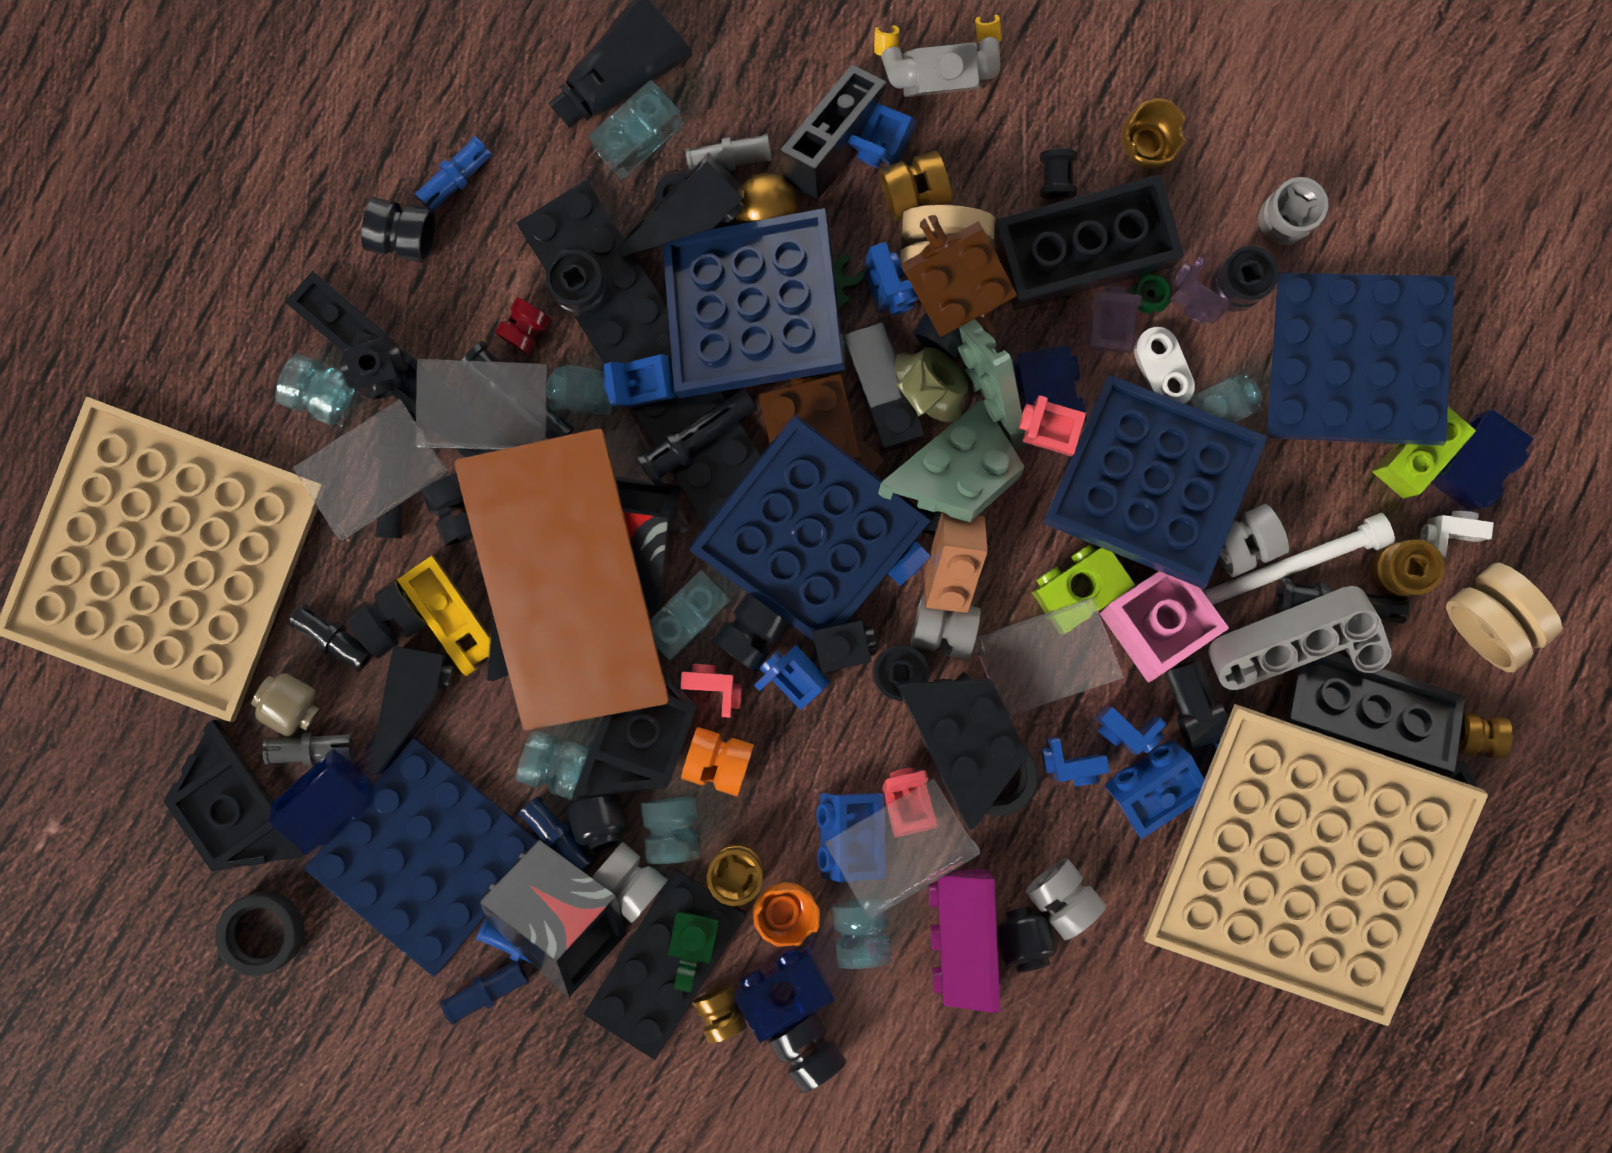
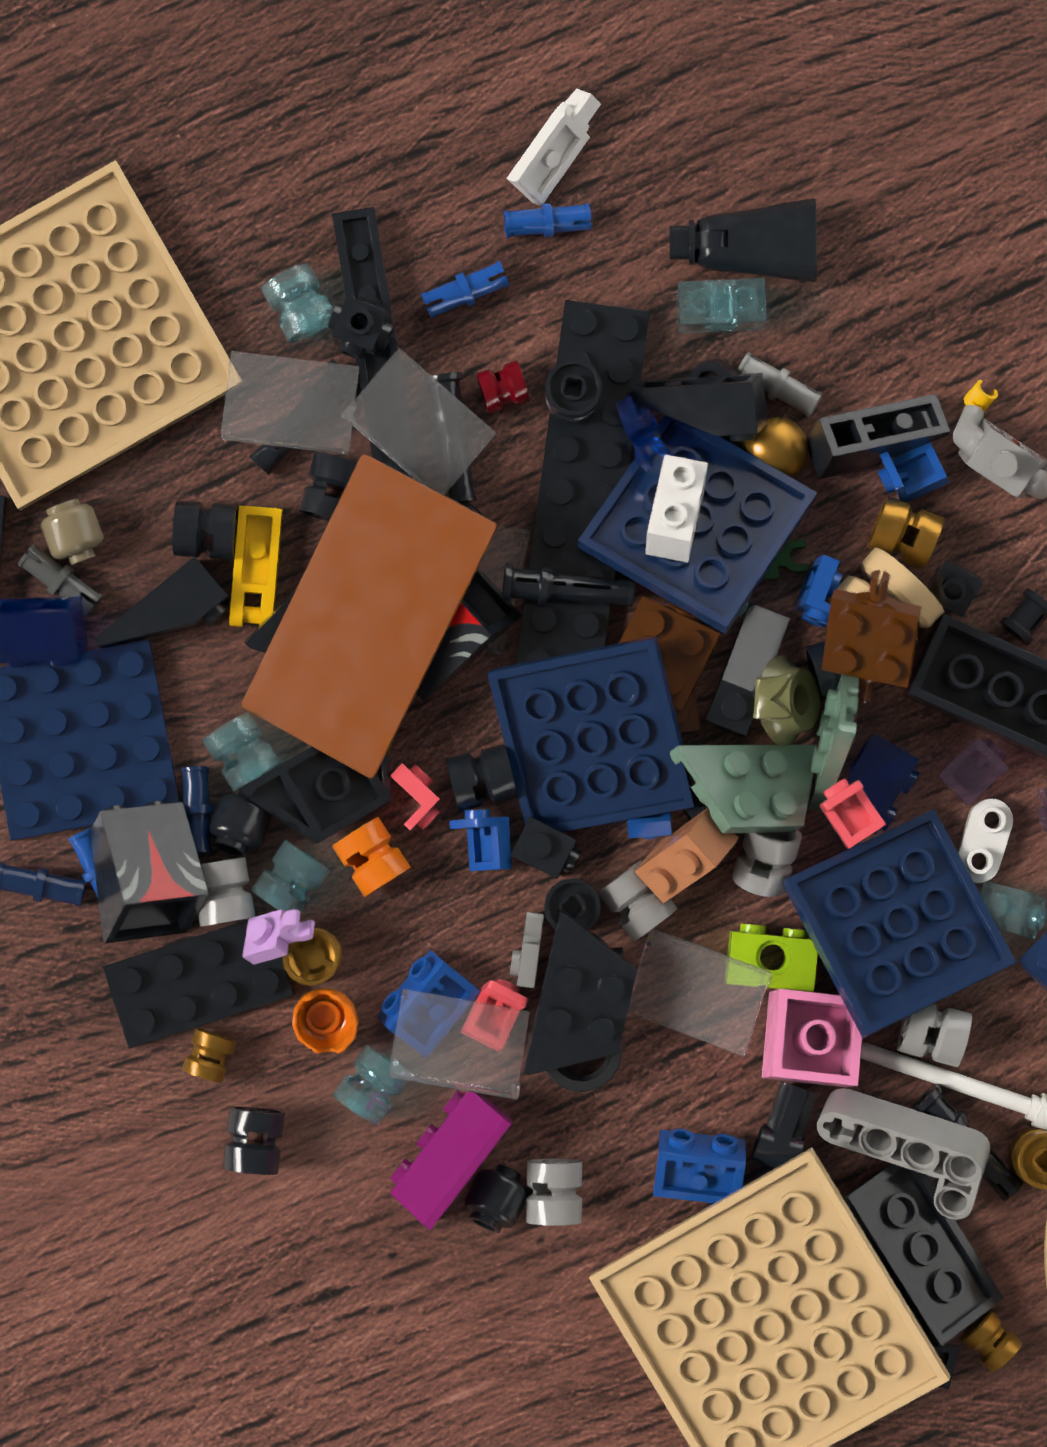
camera: 40 degrees right, 0 degrees up
black pin [289,604,373,672] -> none
black wheel [361,197,436,263] -> none
clear light blue bracket [546,365,612,416] -> none
blue bracket [604,354,675,408] -> none
clear light blue brick [650,570,733,660] -> none
dark green plate [668,911,719,992] -> none
clear blue brick [734,948,835,1043] -> none
blue bracket [1041,737,1110,786] -> none
blue bracket [1094,706,1167,755] -> none
dark green plate [1130,273,1171,314] -> none
none -> lavender plate [243,909,315,965]
none -> blue pin [421,260,510,319]
none -> white hinge [507,89,601,206]
none -> light grey plate [510,912,544,988]
none -> clear blue plate [615,396,672,474]
none -> white brick [646,455,708,563]
none -> light grey wheel [732,830,802,897]
none -> black bracket [927,560,983,617]

